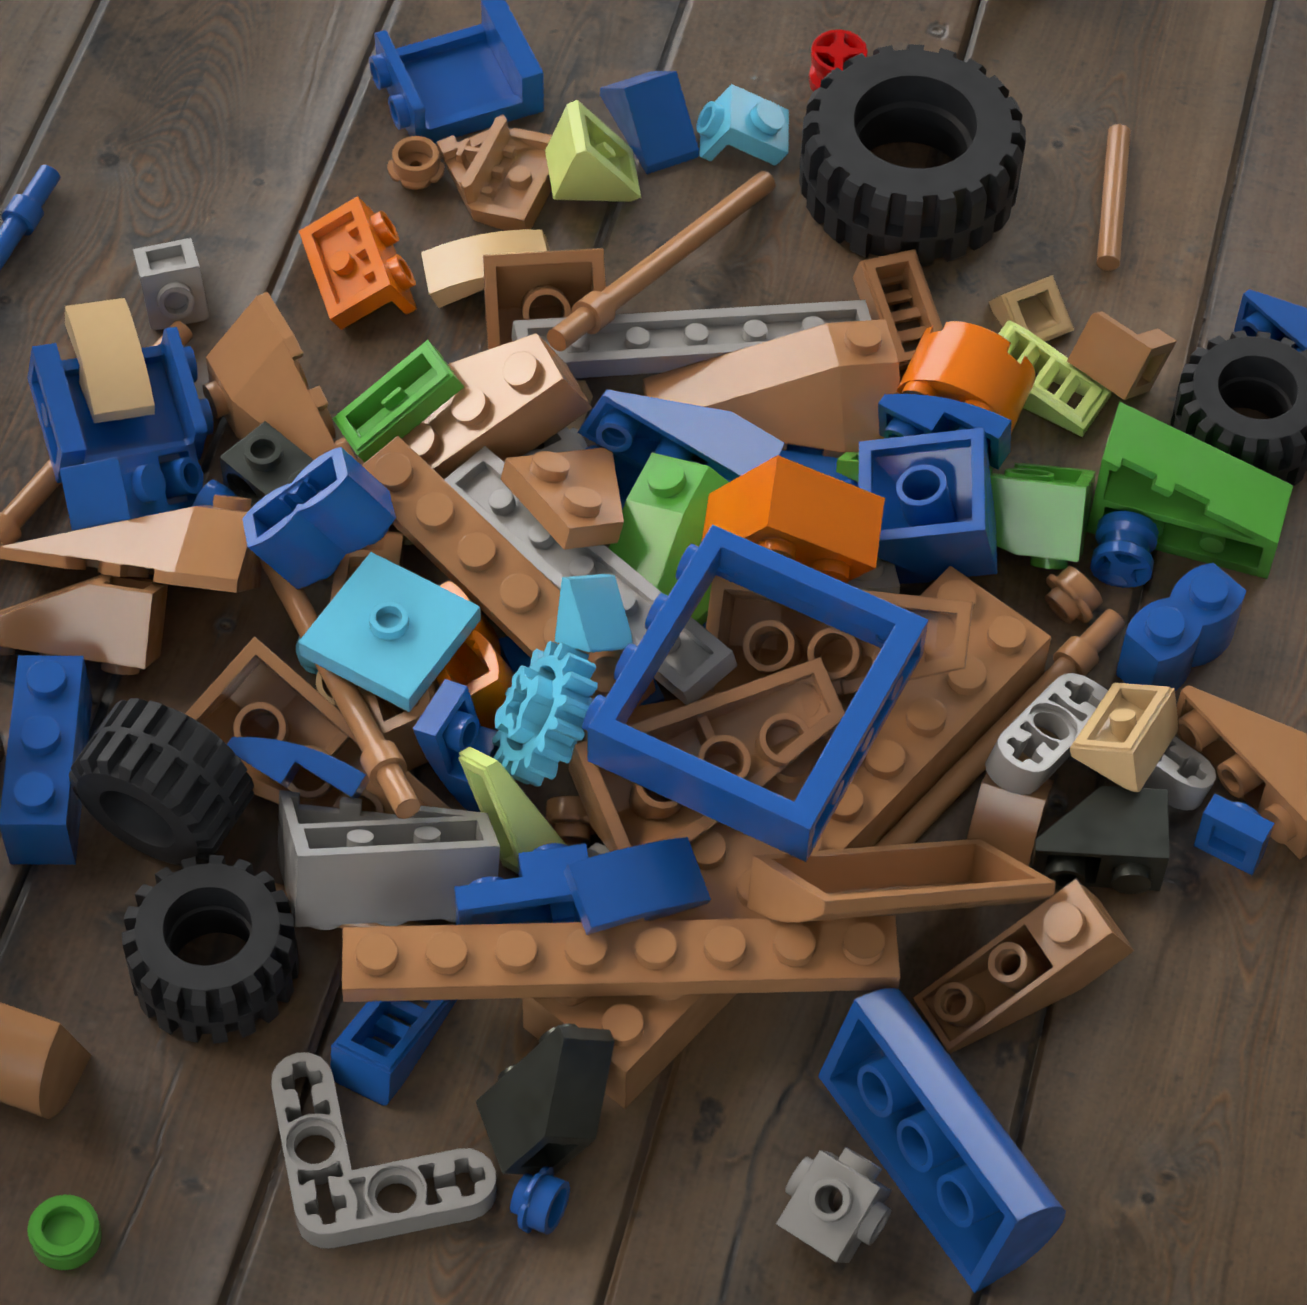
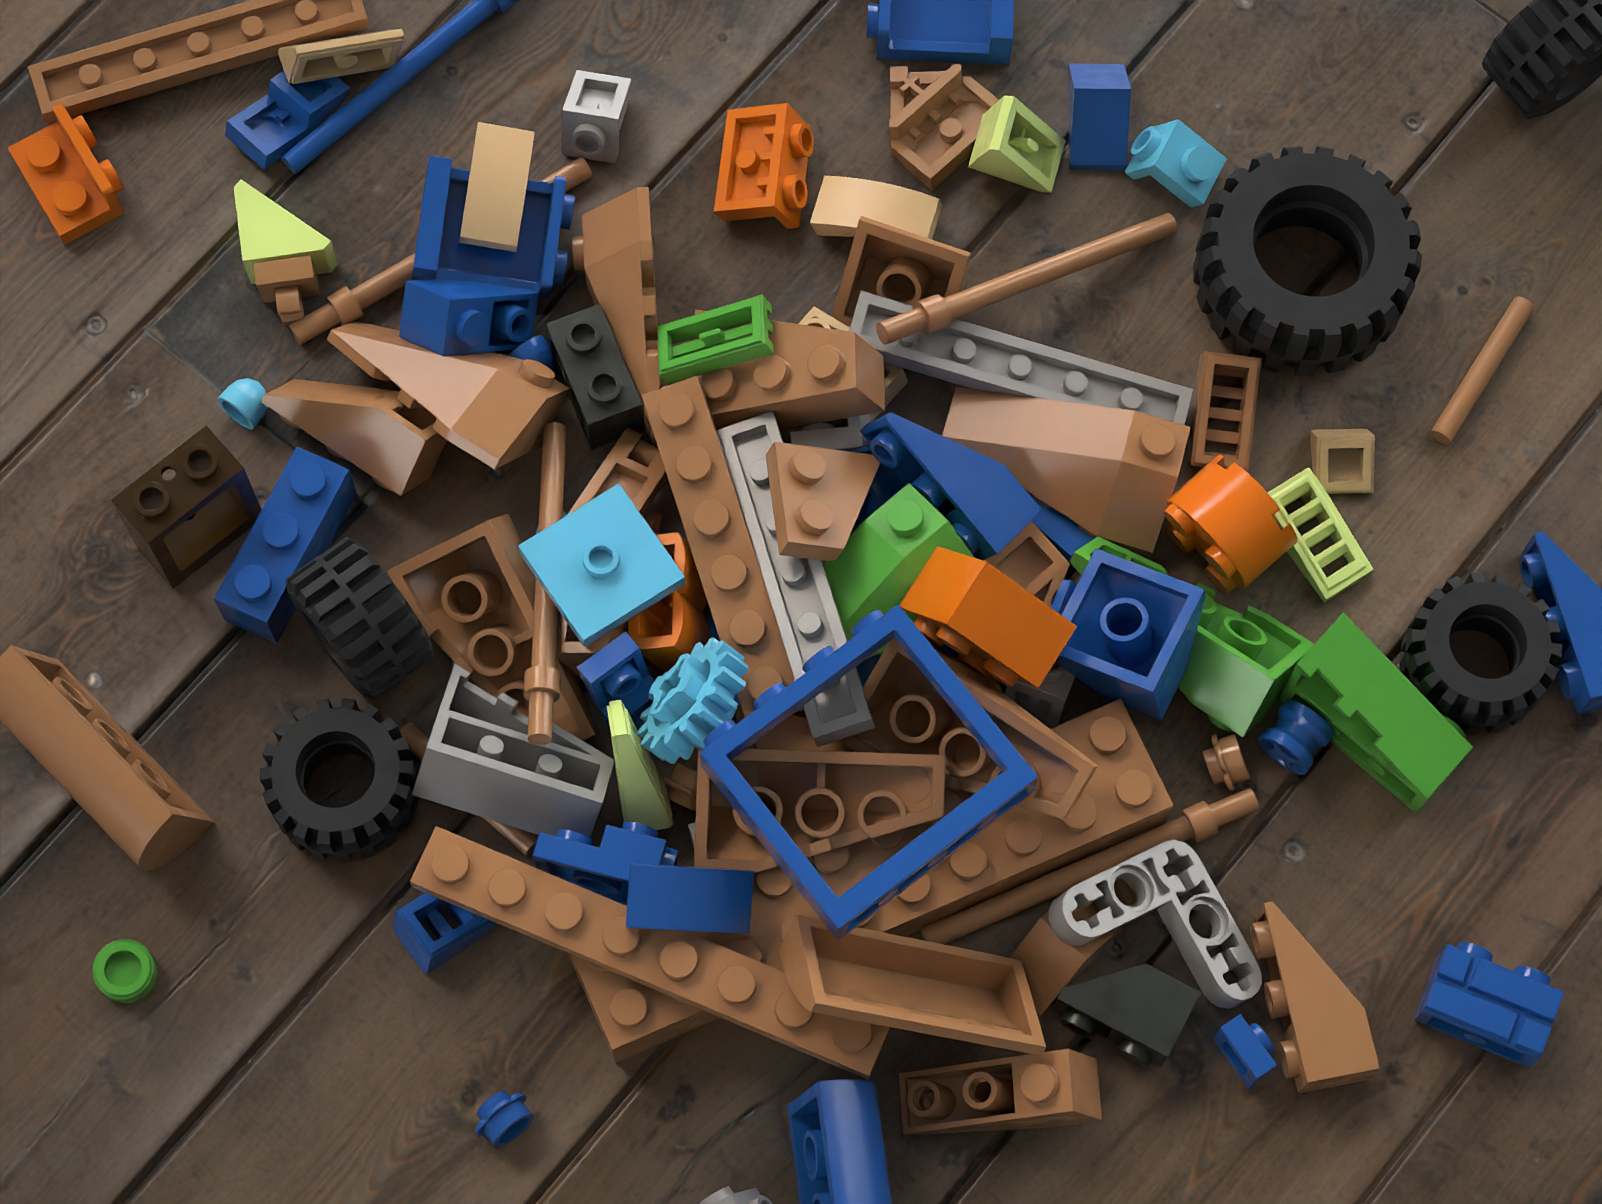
camera: 25 degrees right, 15 degrees up
blue slope [227,737,370,799] -> none
blue brick [242,447,396,589] -> none
light grey beam [271,1052,497,1248] -> none
medium nougat plate [387,136,445,190] -> none
pearl dark grey slope [475,1024,615,1175] -> none
medium azure slope [555,574,633,652] -> none
red wheel [809,29,868,92] -> none
blue slope [878,394,1011,470] -> none
medium nougat panel [1067,311,1177,400] -> none
tan slope [1070,682,1178,792] -> none
blue brick [1116,563,1246,691] -> none

